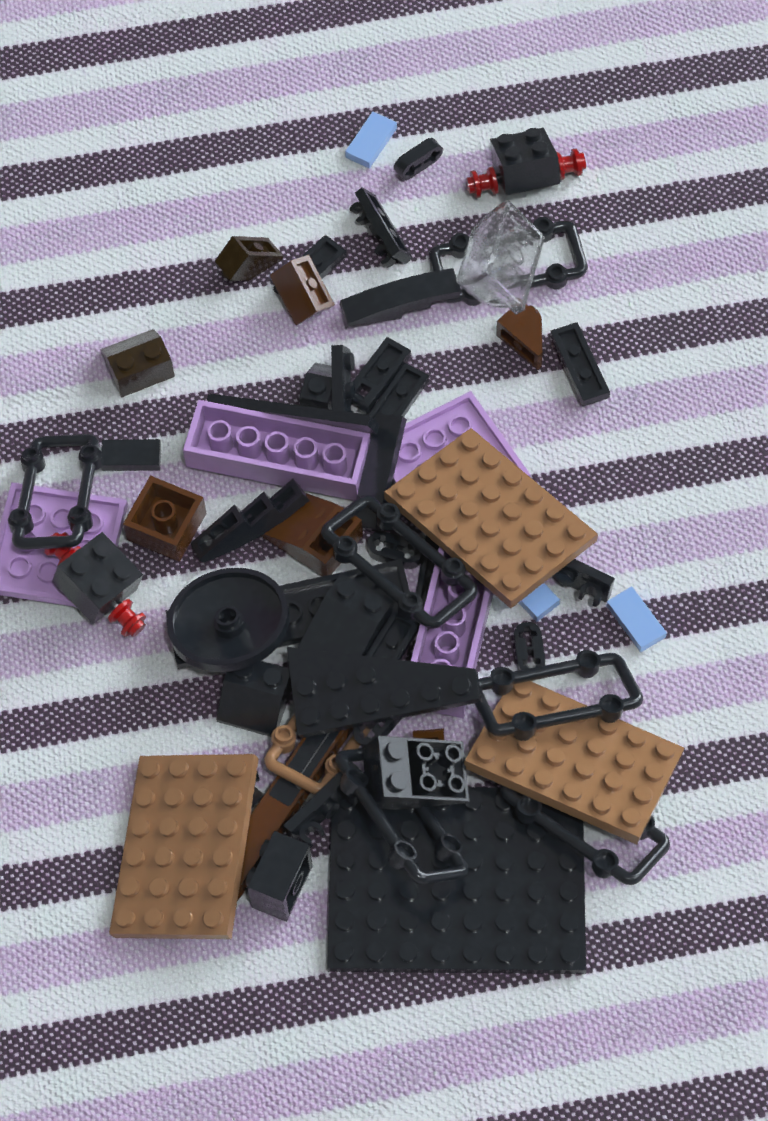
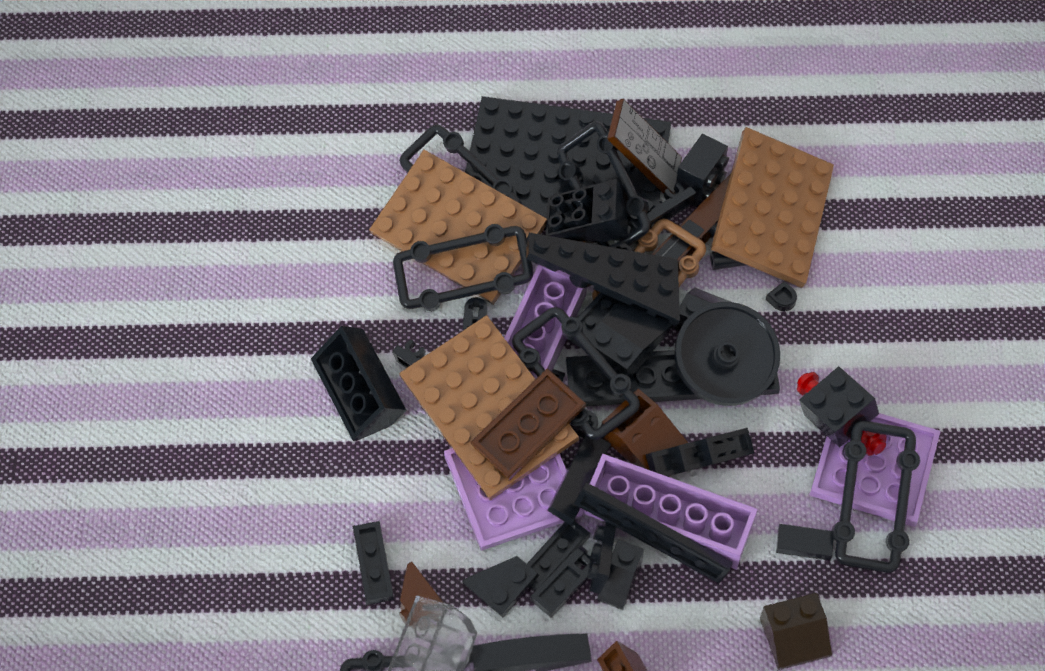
camera: 175 degrees left, 5 degrees down
reddish brown brick [123,475,207,562] -> none
light blue tile [606,586,667,652] -> none
none -> black slope [311,326,406,441]
none -> black wing [462,556,539,618]
none -> reddish brown tile [470,368,586,481]
none -> light grey tile [607,99,682,194]
none -> black tile [765,281,797,311]

